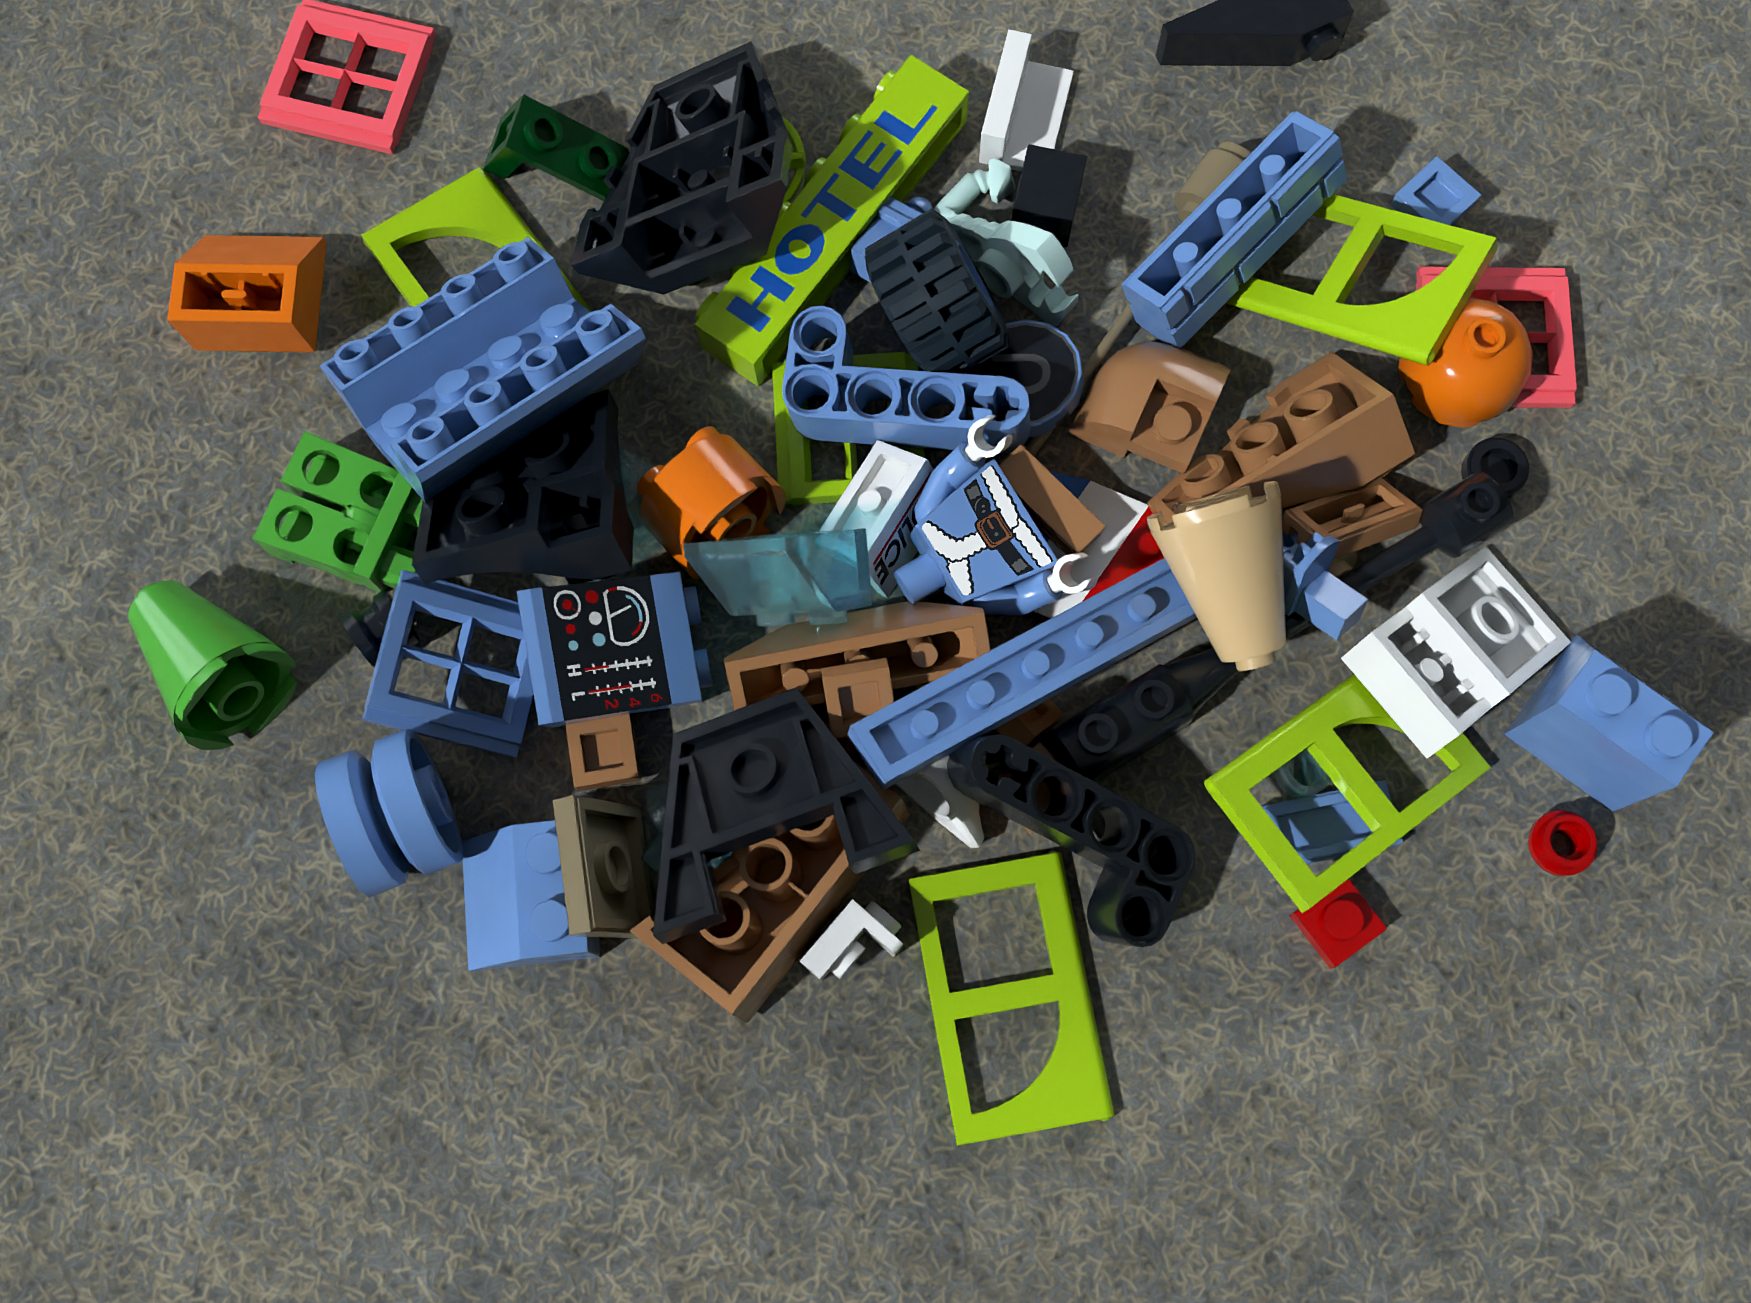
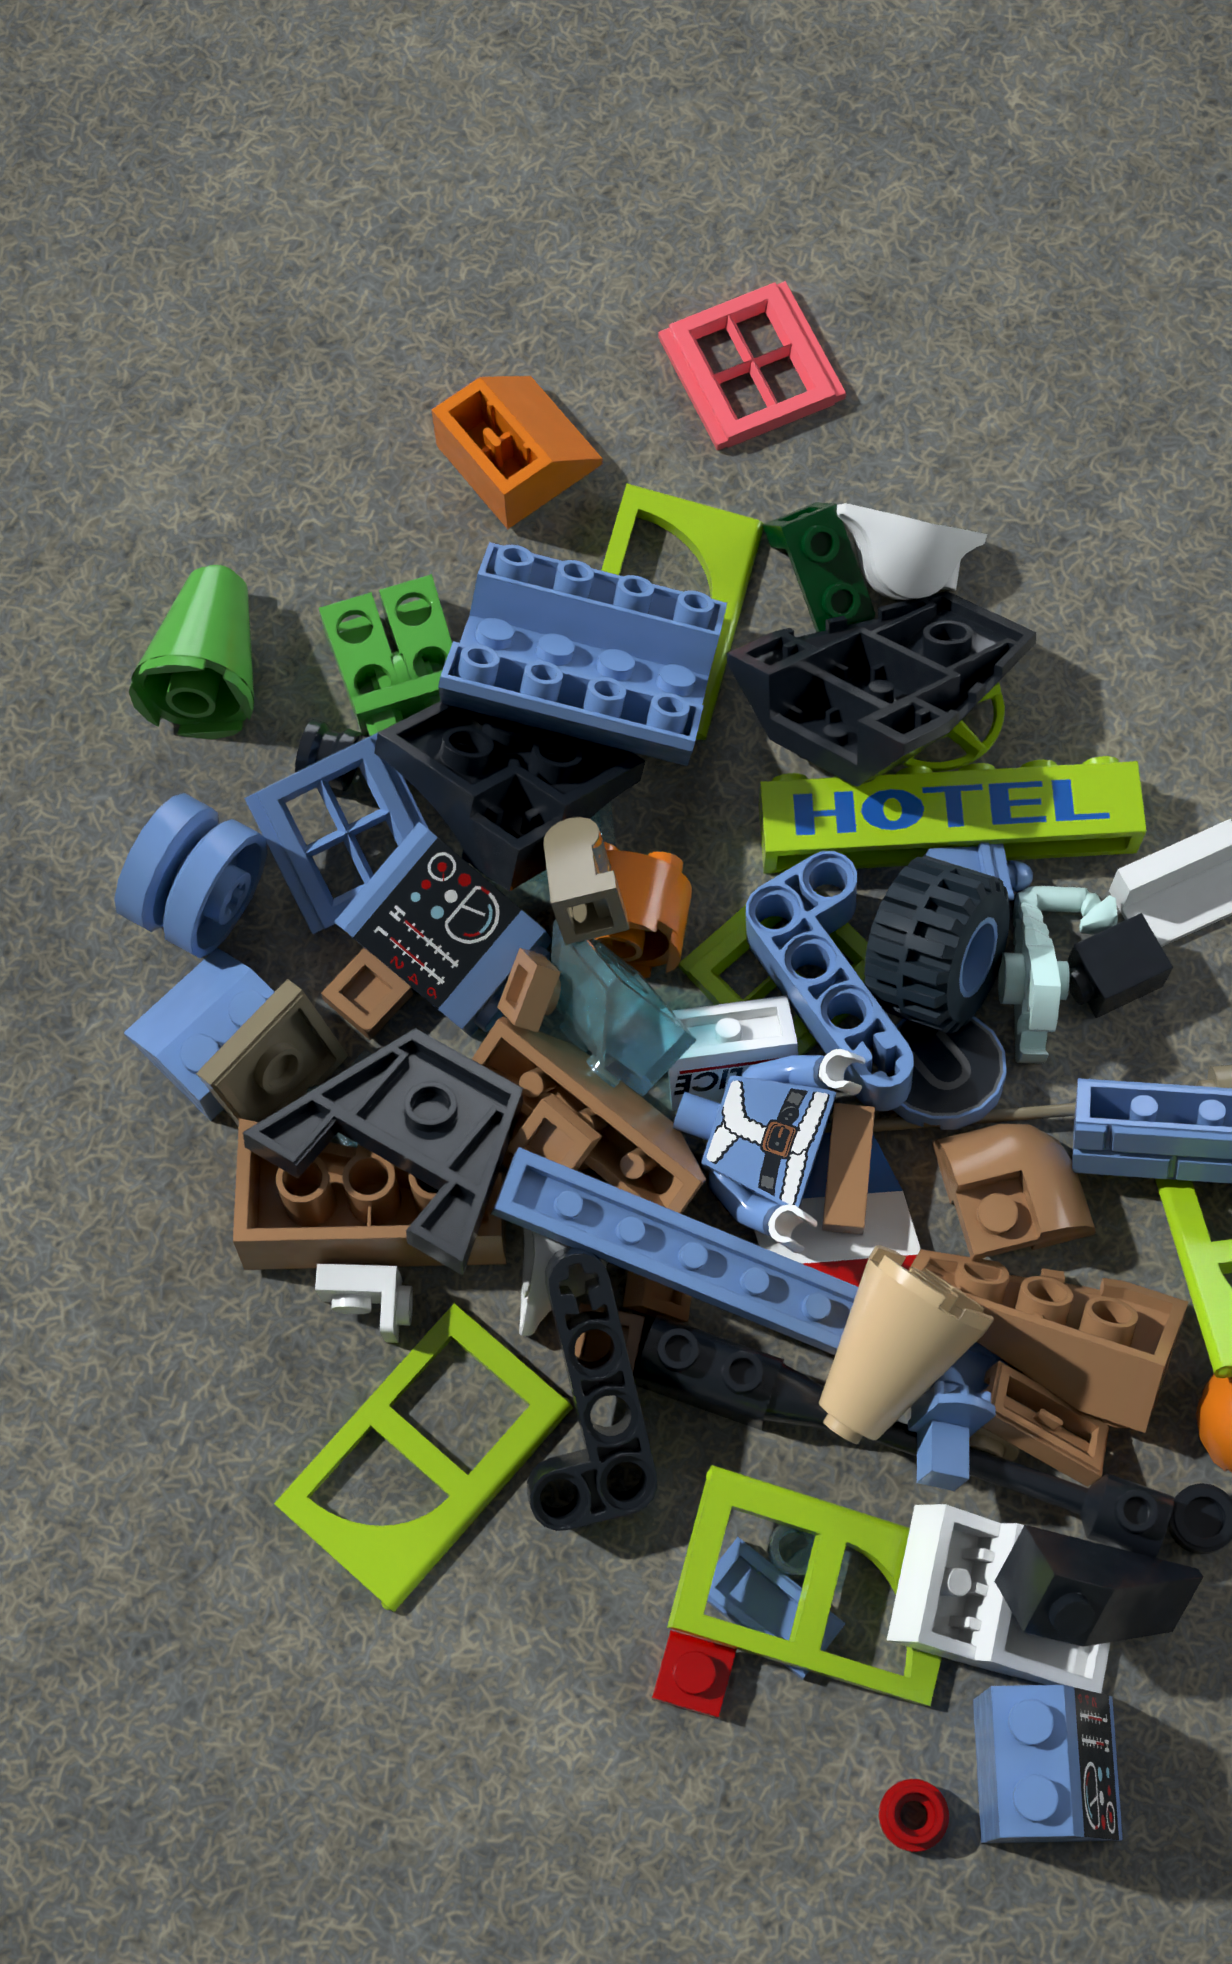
camera: 50 degrees right, 5 degrees down
none -> medium nougat plate [497,948,561,1033]
none -> dark tan leg [544,817,630,945]
none -> white hat [837,503,987,600]
none -> black slope [994,1525,1204,1647]

